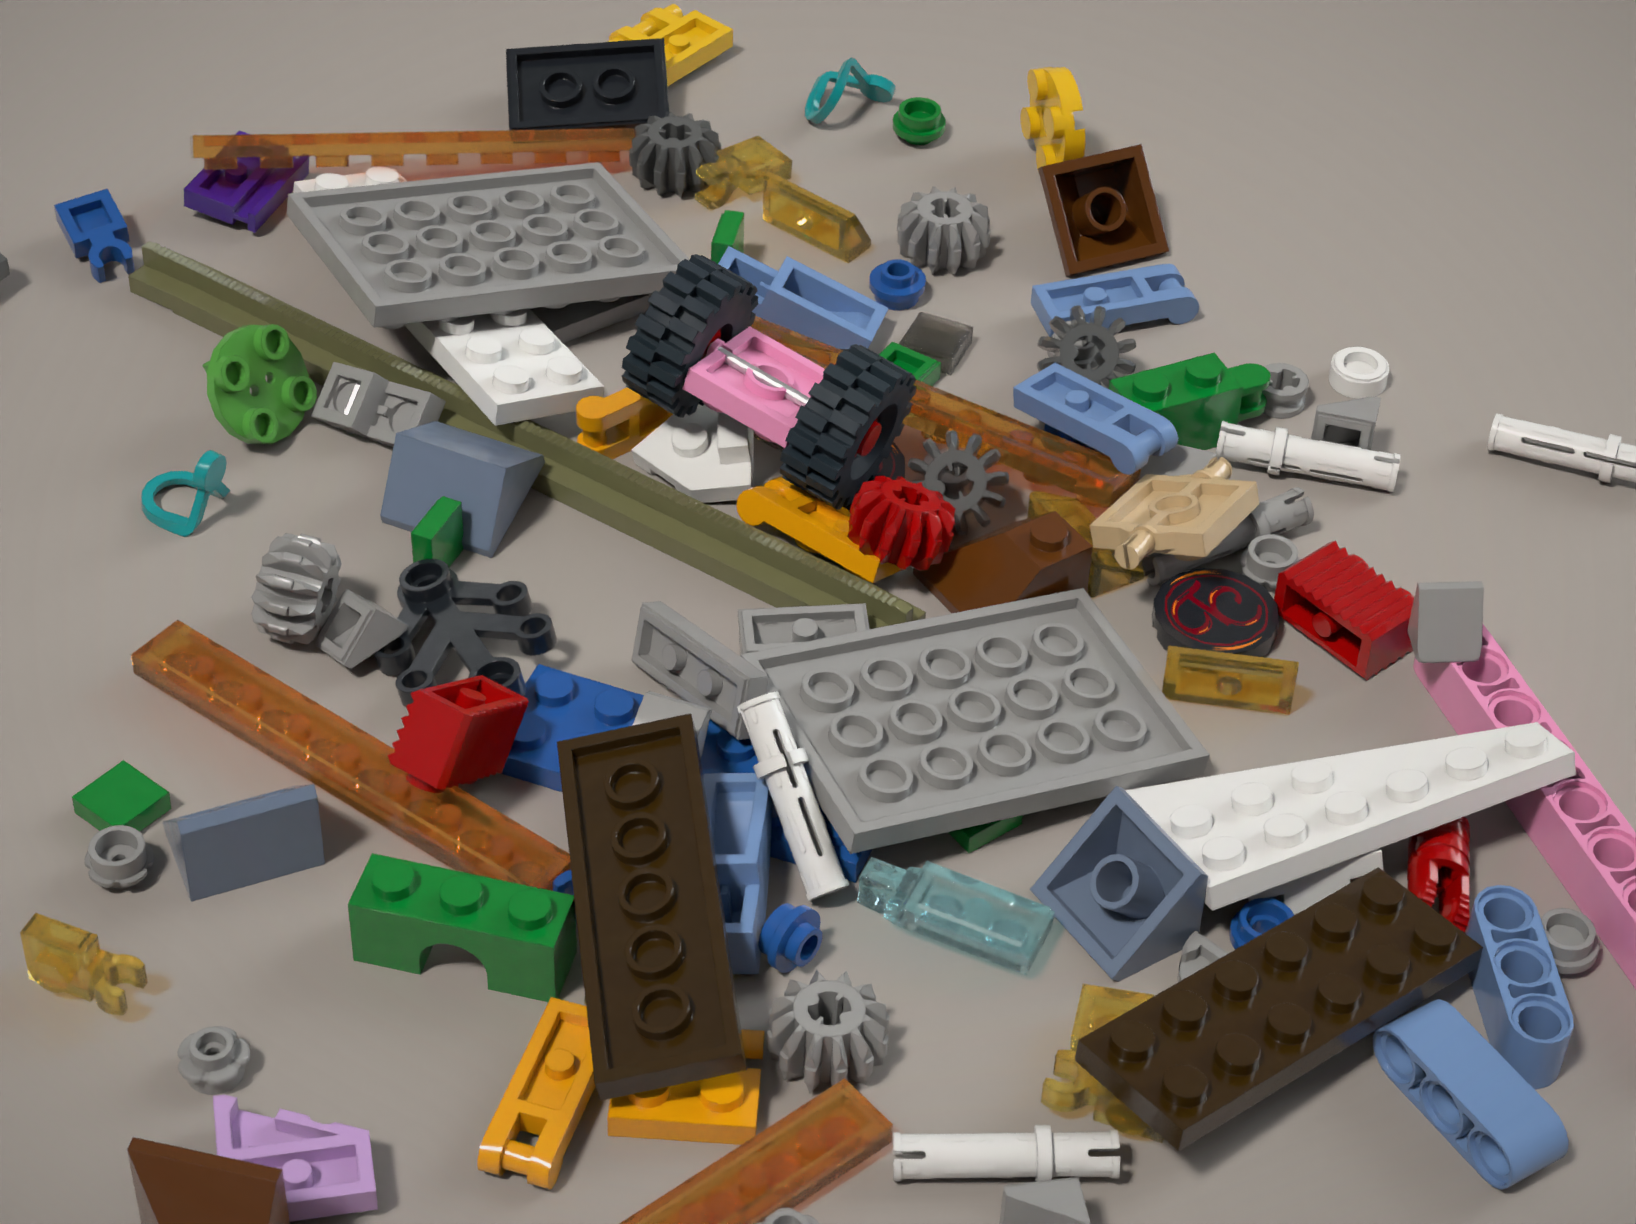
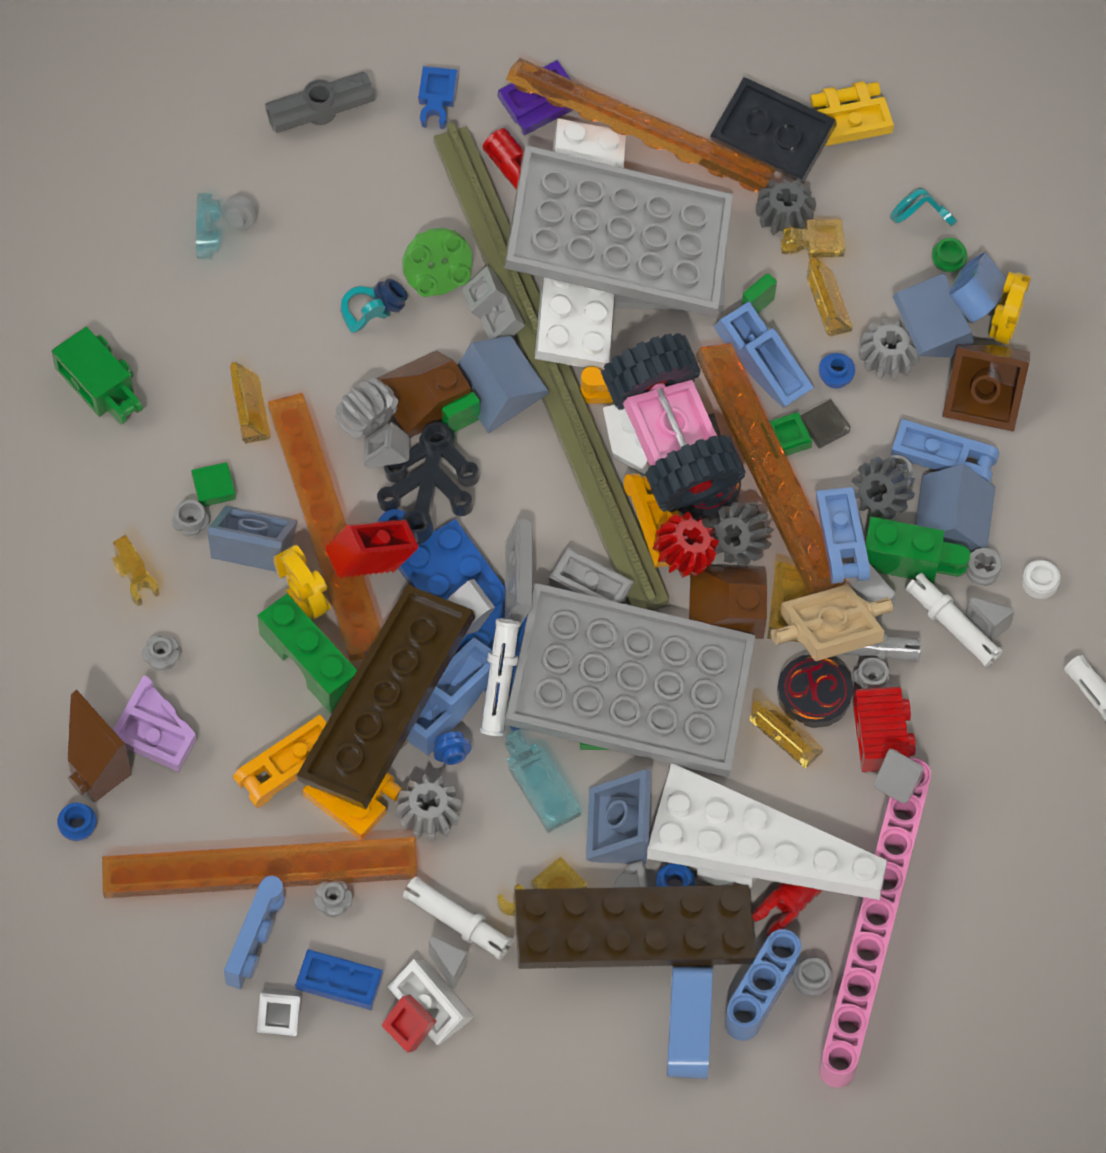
camera: 35 degrees right, 20 degrees up
none -> clear yellow slope [229,362,271,443]
none -> yellow plate [273,545,331,620]
none -> dark blue plate [374,278,408,313]
none -> reddish brown slope [376,351,471,438]
none -> red hinge [482,128,524,190]
none -> sand blue slope [892,273,974,358]
none -> sand blue slope [915,464,996,553]
none -> medium blue beam [949,252,1006,323]

